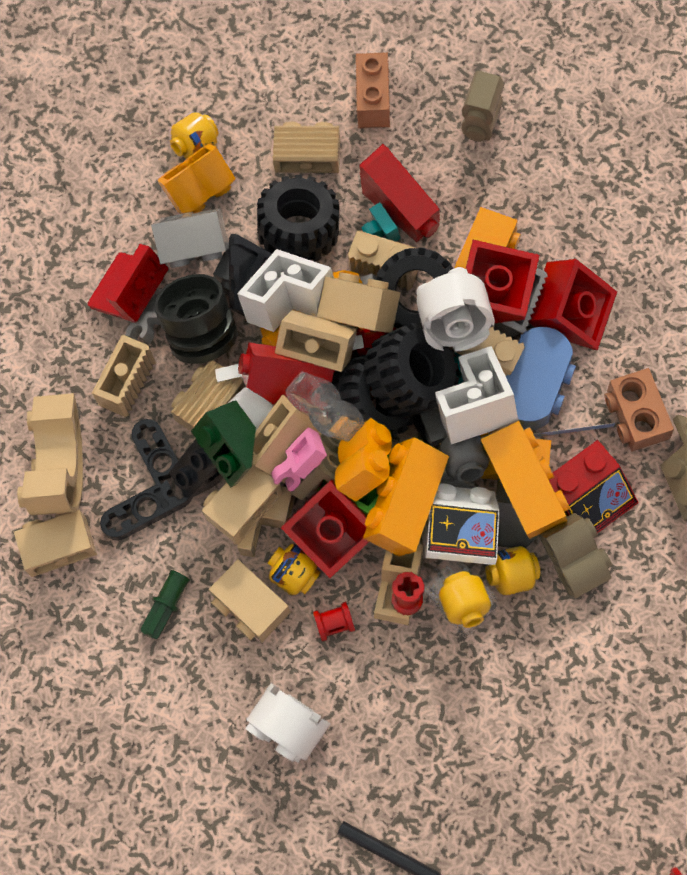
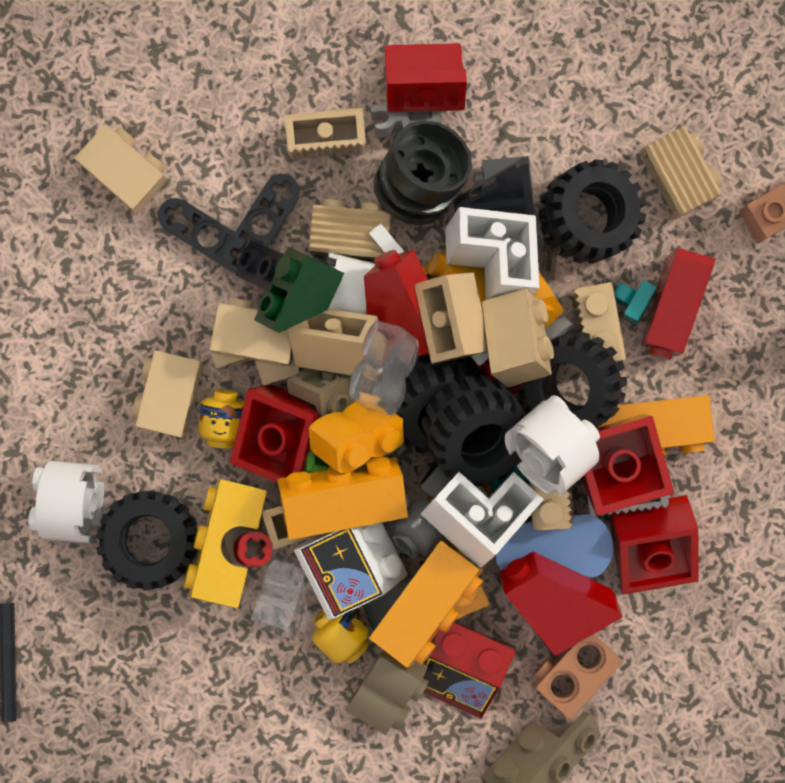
camera: 45 degrees right, 15 degrees up
tan brick [17,393,83,515] -> none
dark green axle [140,570,190,639] -> none
light grey brick [151,208,229,268] -> none
light orange brick [157,143,236,214] -> none
yellow head [170,112,219,159] -> none
bright pink plate [271,427,327,491] -> none
red bush [313,602,355,642] -> none
yellow head [439,571,491,628] -> none
none -> black tyre [96,491,199,590]
none -> yellow arch [183,479,267,608]
none -> red slope [500,551,623,656]

